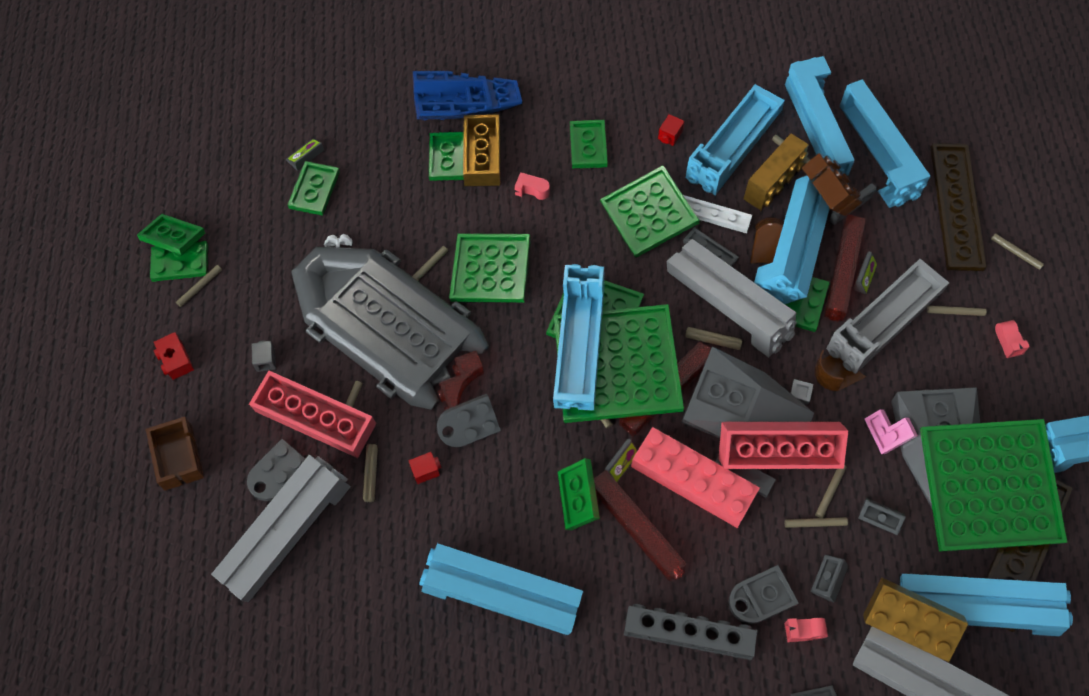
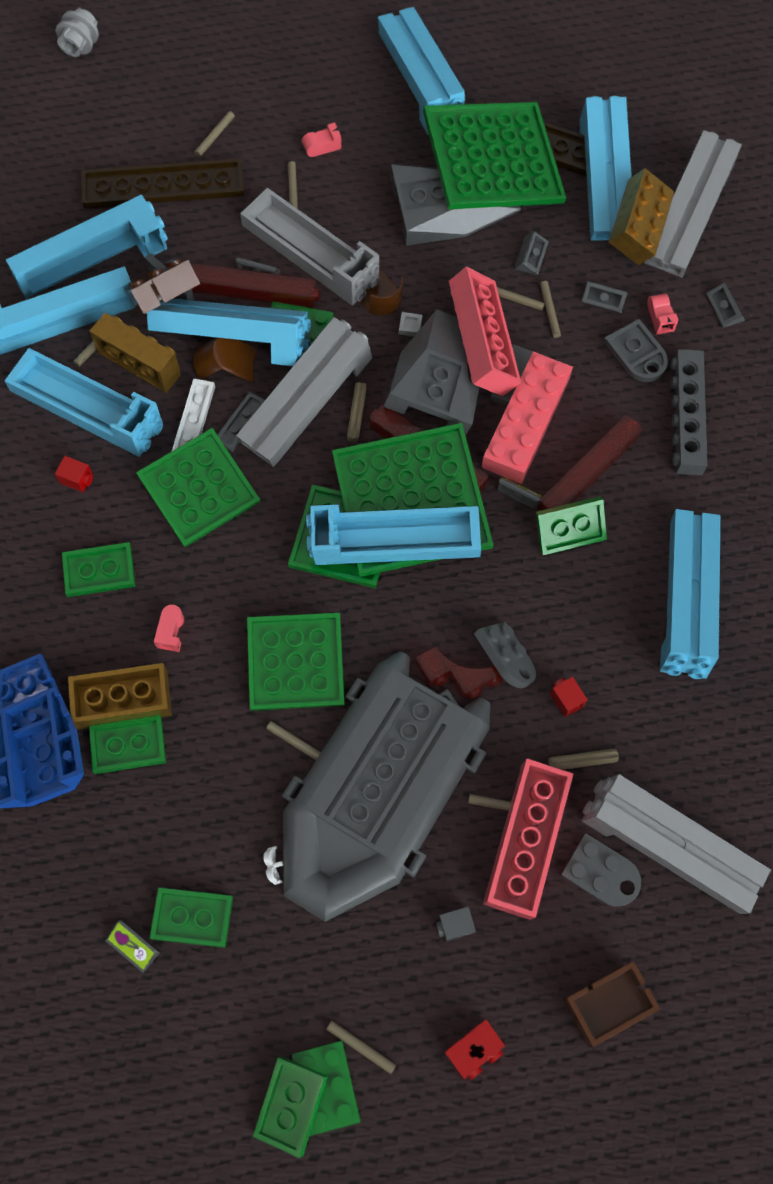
camera: 100 degrees left, 5 degrees up
bright pink plate [865,409,918,454] -> none

